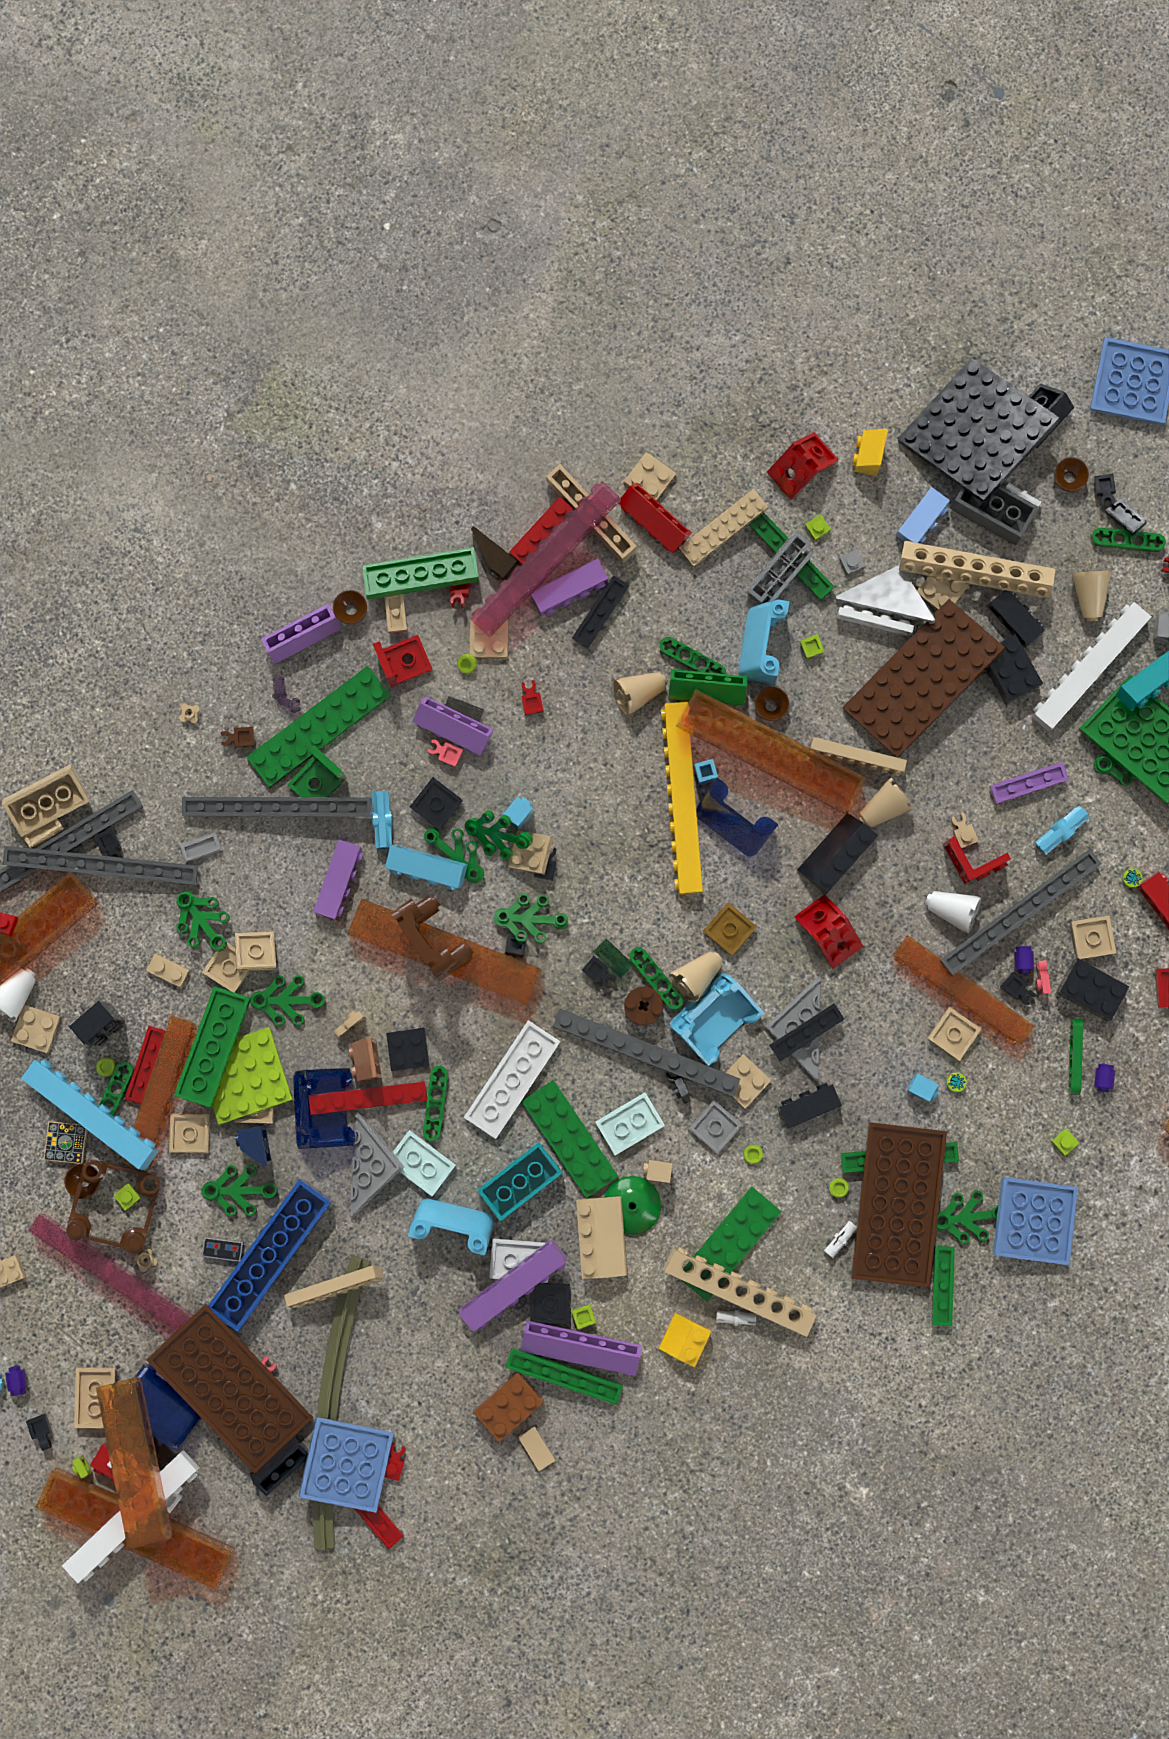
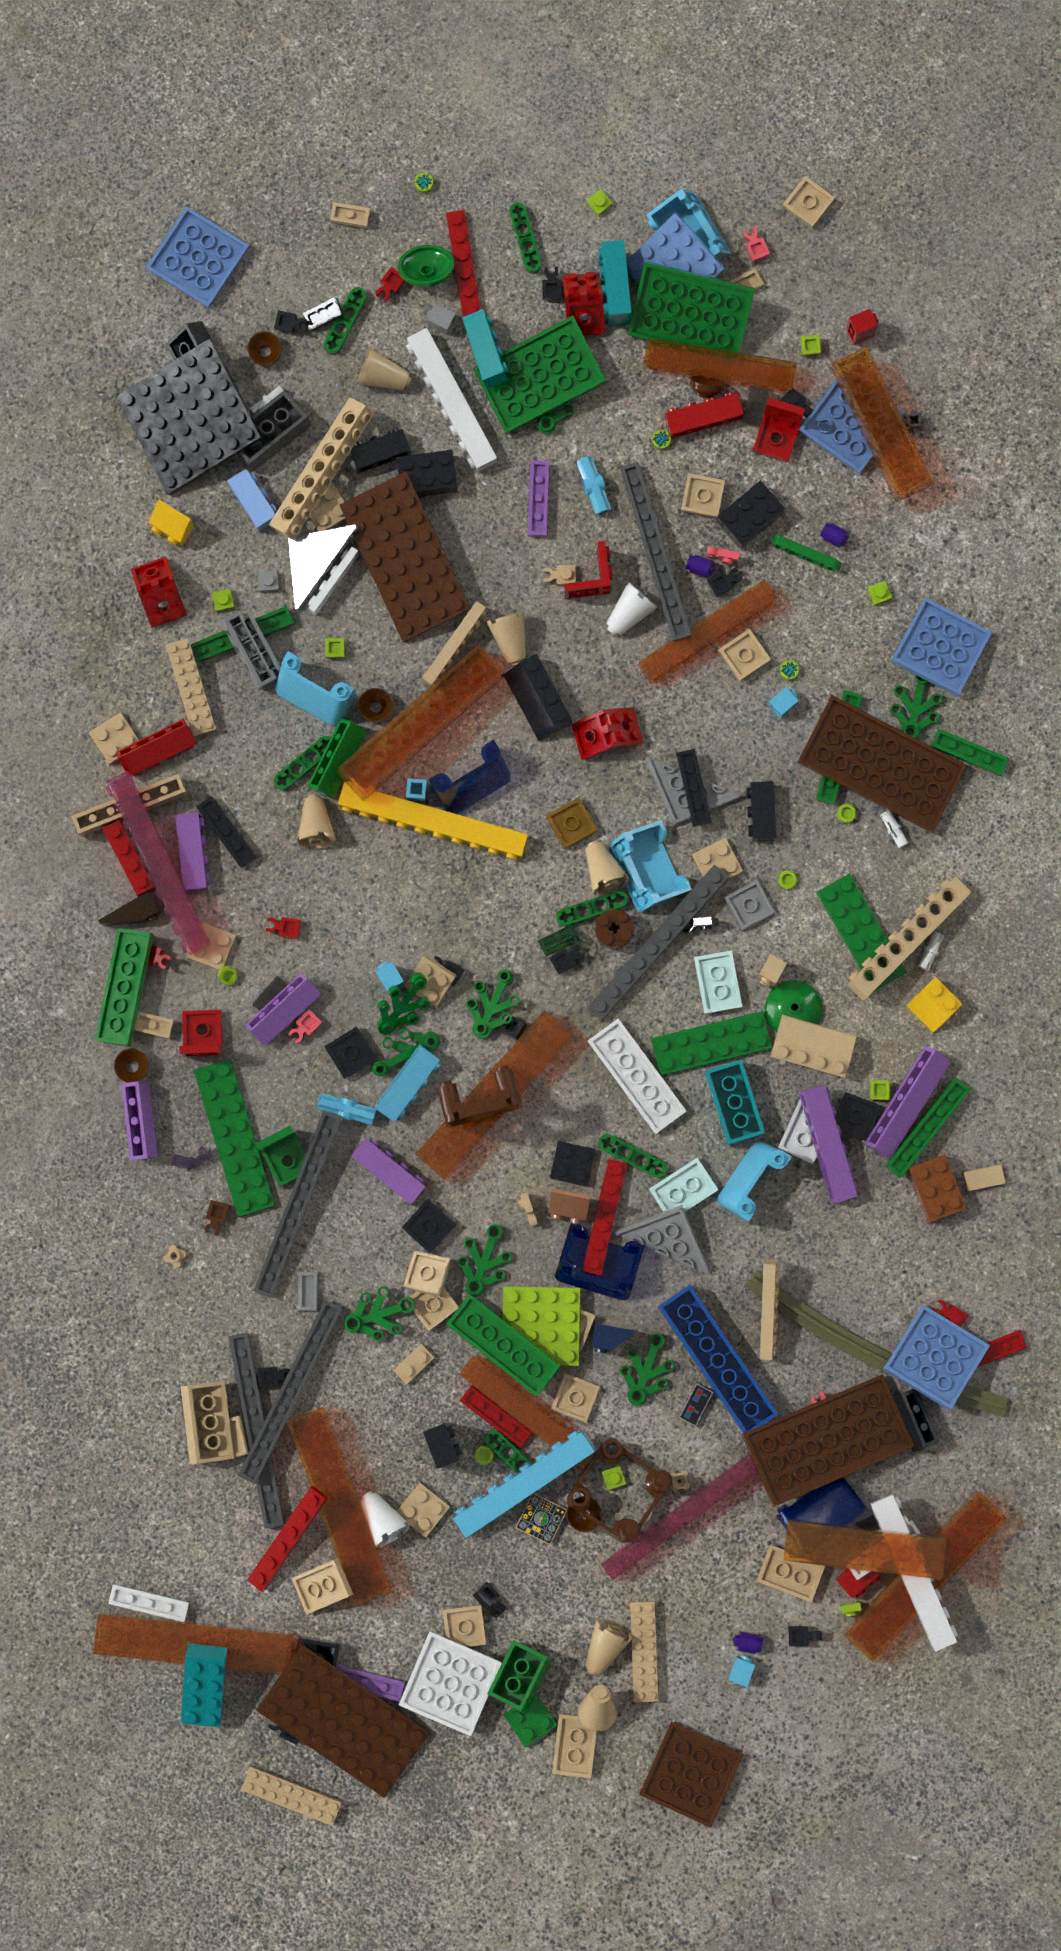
camera: 70 degrees left, 0 degrees up
none -> black plate [401,1199,456,1253]

